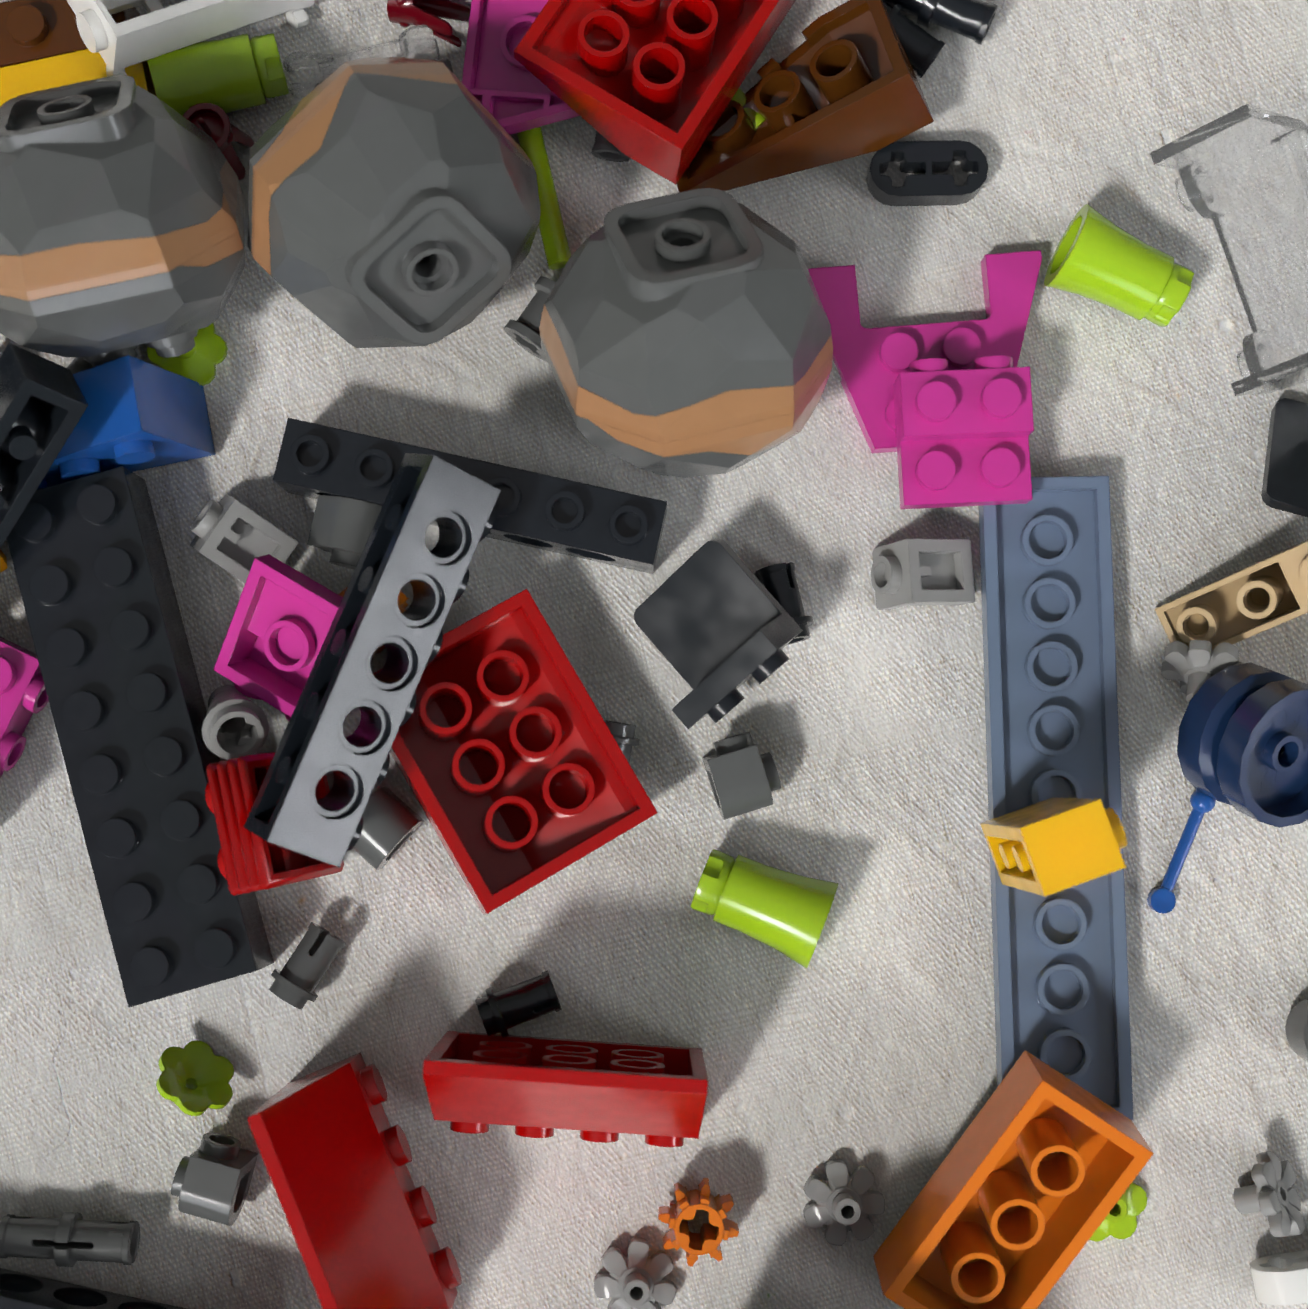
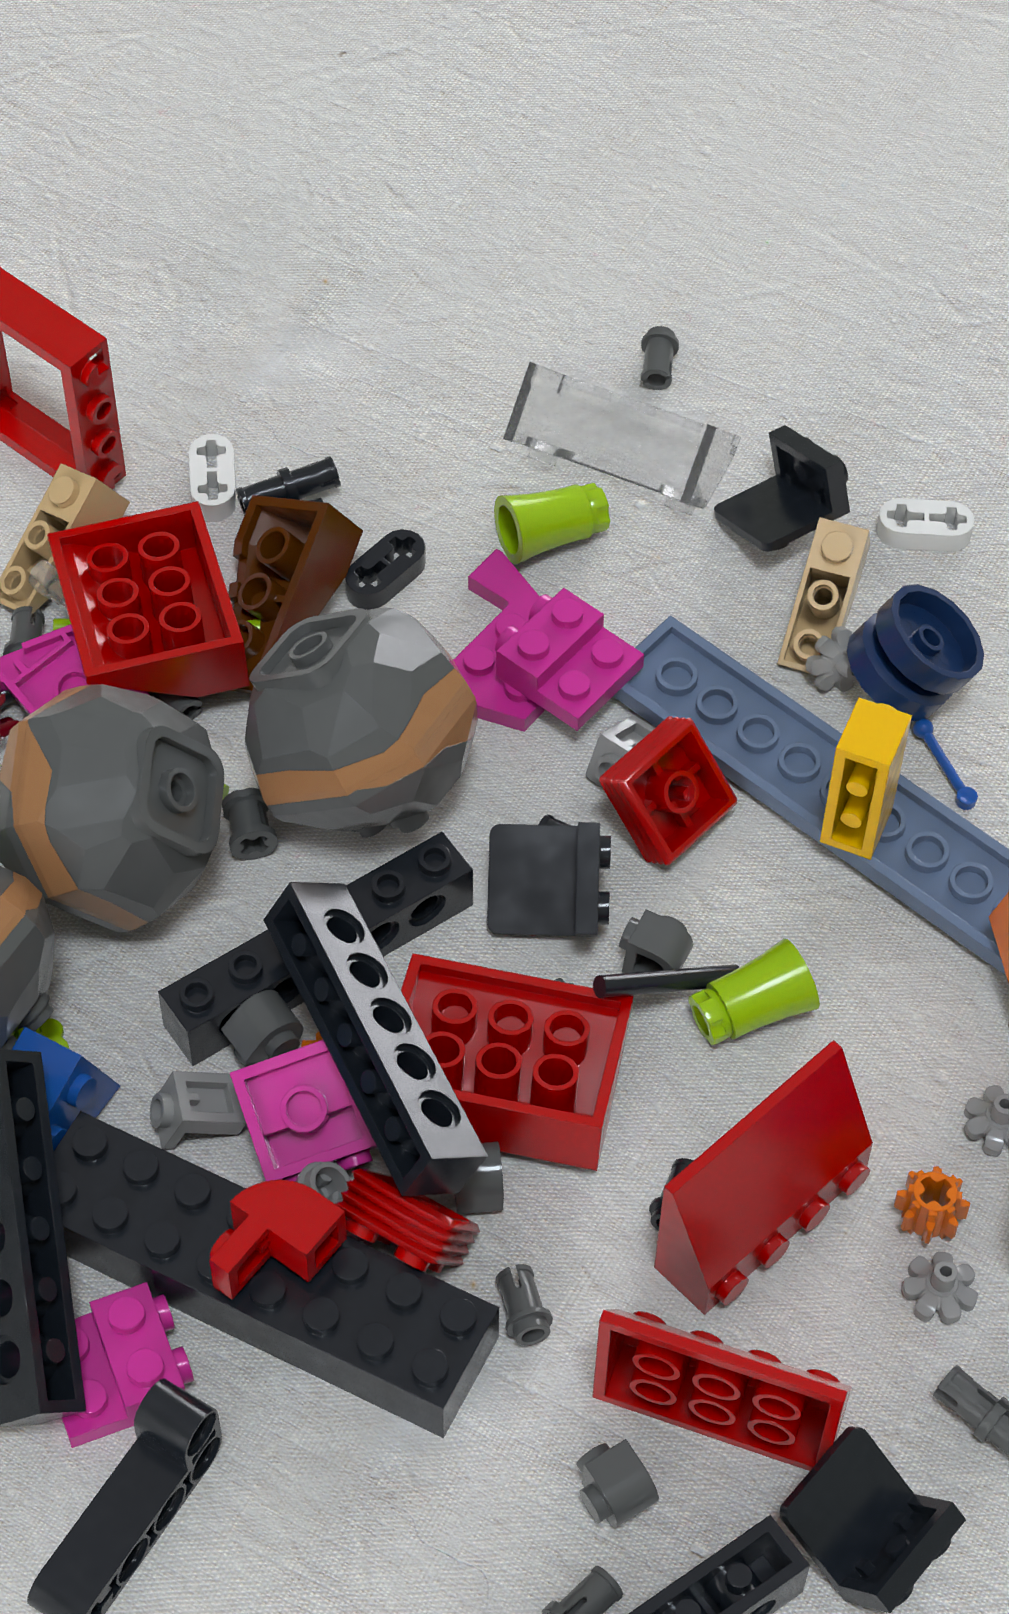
camera: 45 degrees left, 30 degrees down
lime plant [156,1040,234,1116] -> none
none -> red brick [209,1180,347,1300]
none -> black bar [593,964,739,998]
none -> red brick [599,716,737,866]

